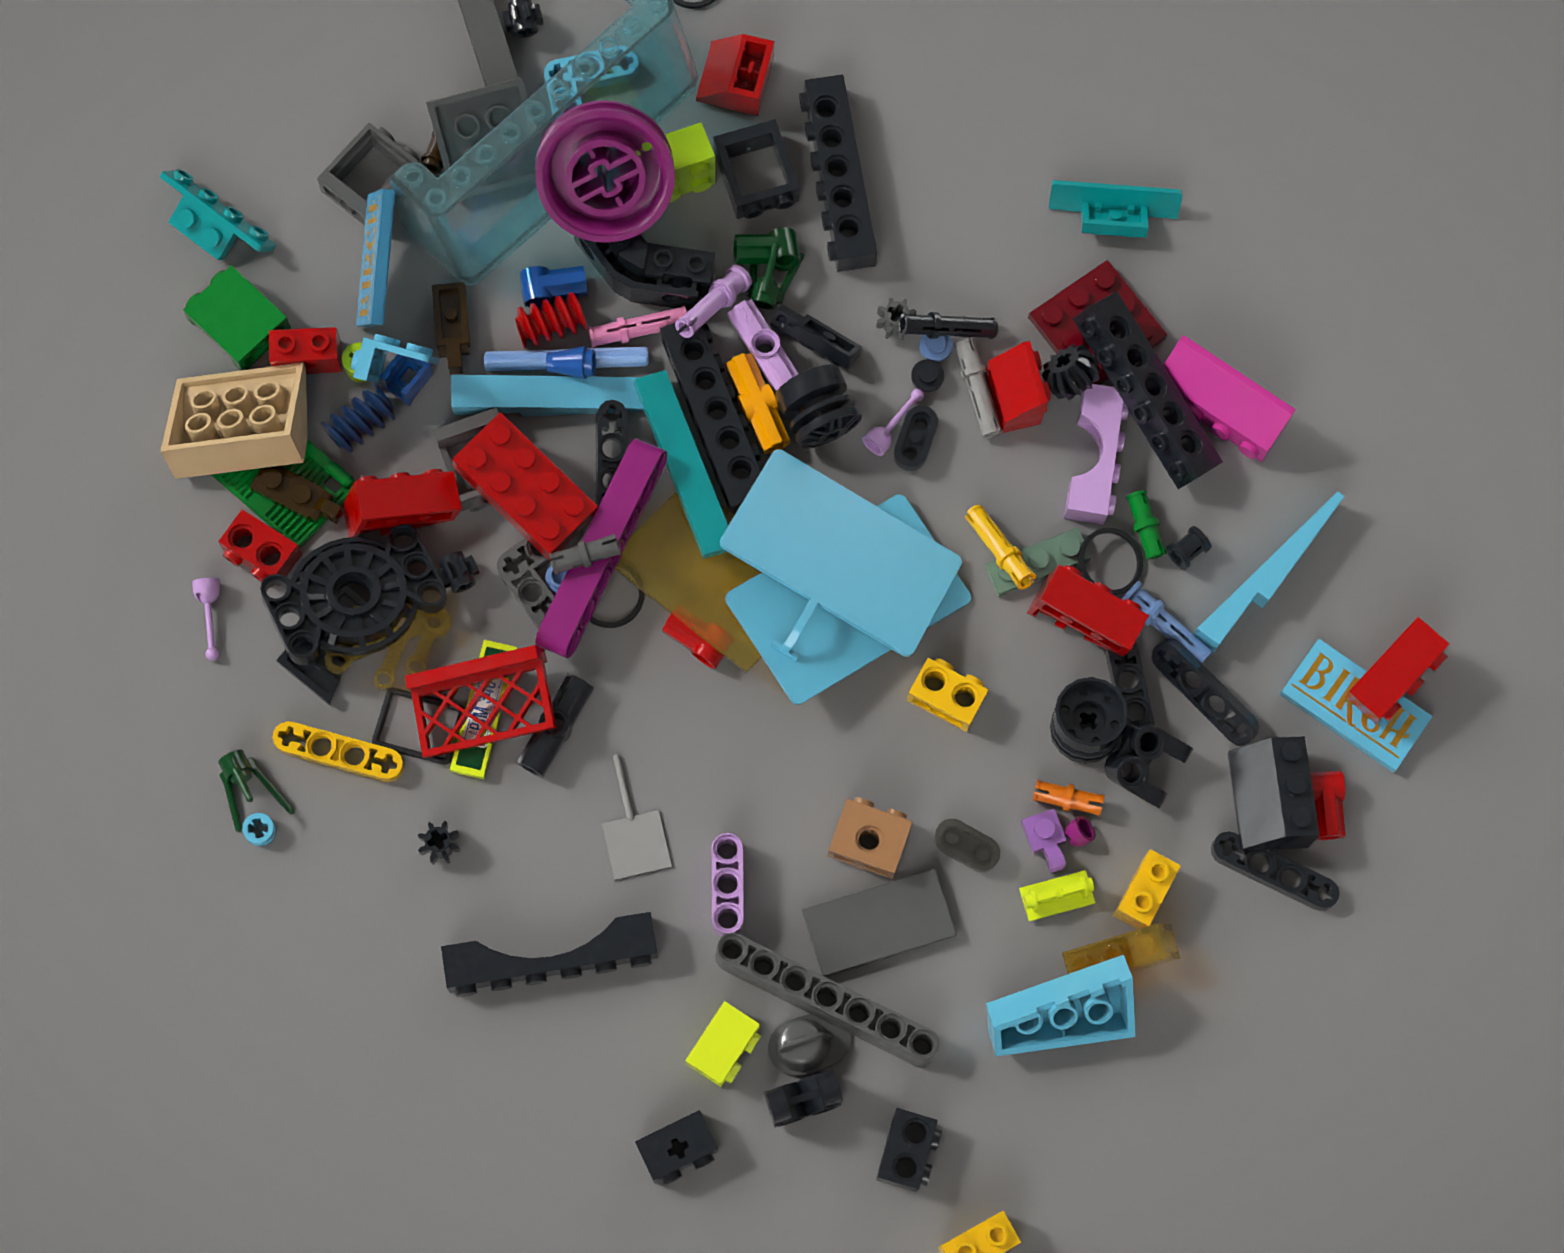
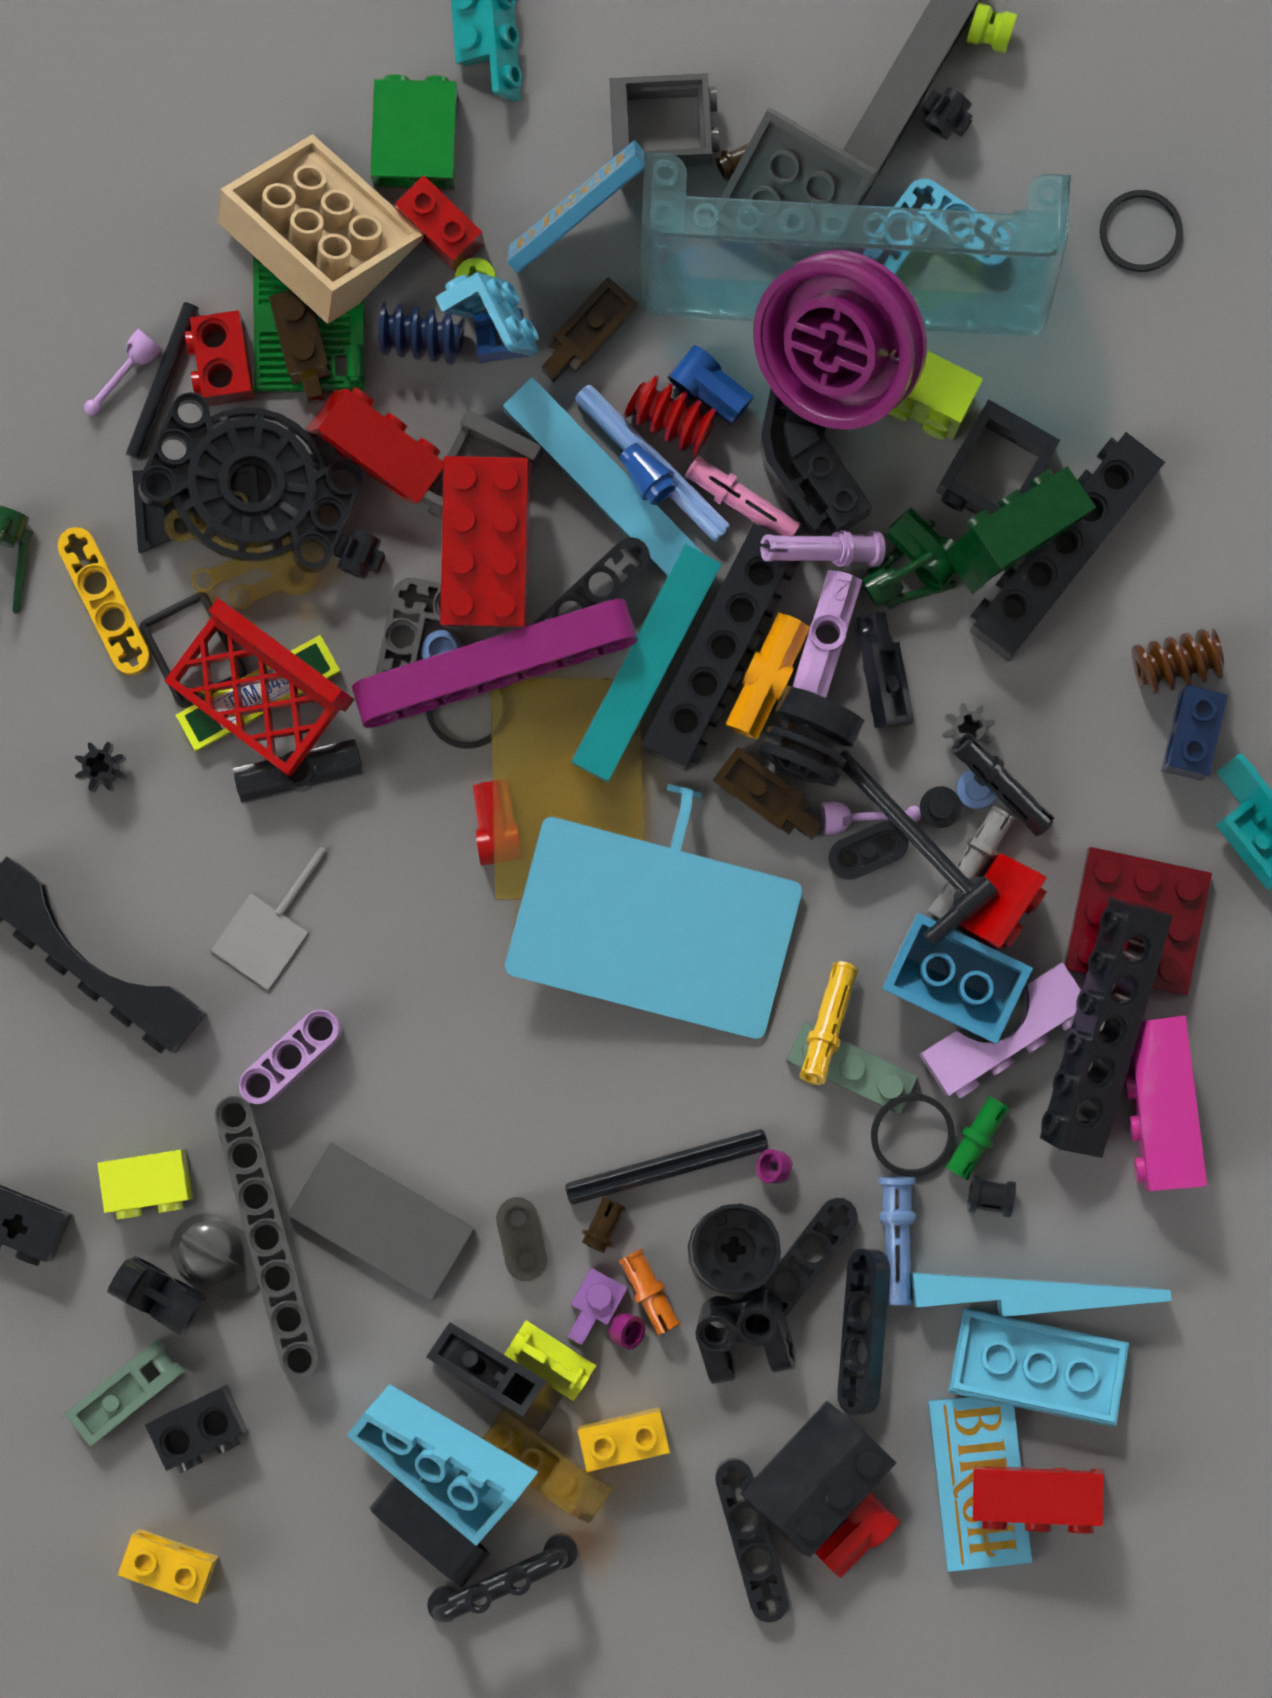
camera: 55 degrees right, 10 degrees up
dark grey pin [549,533,621,575] -> none
red slope [696,34,775,116] -> none
medium azure piece [720,449,962,661] -> none
medium nougat brick [827,797,913,879] -> none
yellow brick [906,658,989,732] -> none
red wedge [1027,564,1149,657] -> none
black gear [1042,344,1101,400] -> none
none -> sand green plate [64,1338,185,1447]
none -> black bar [125,302,199,460]
none -> black beam [369,1477,490,1587]
none -> black slope [426,1322,562,1432]
none -> black bar [427,1533,578,1622]
none -> black axle [565,1129,768,1204]
none -> dark brown pin [582,1197,627,1253]
none -> dark brown hinge [713,747,822,840]
none -> magenta hinge [756,1149,793,1184]
none -> black bar [839,750,999,947]
none -> dark azure slope [882,913,1033,1044]
none -> dark green wedge [944,466,1096,595]
none -> medium azure tile [948,1308,1129,1428]
none -> reddish brown piece [1132,629,1224,695]
none -> dark blue brick [1161,685,1228,781]

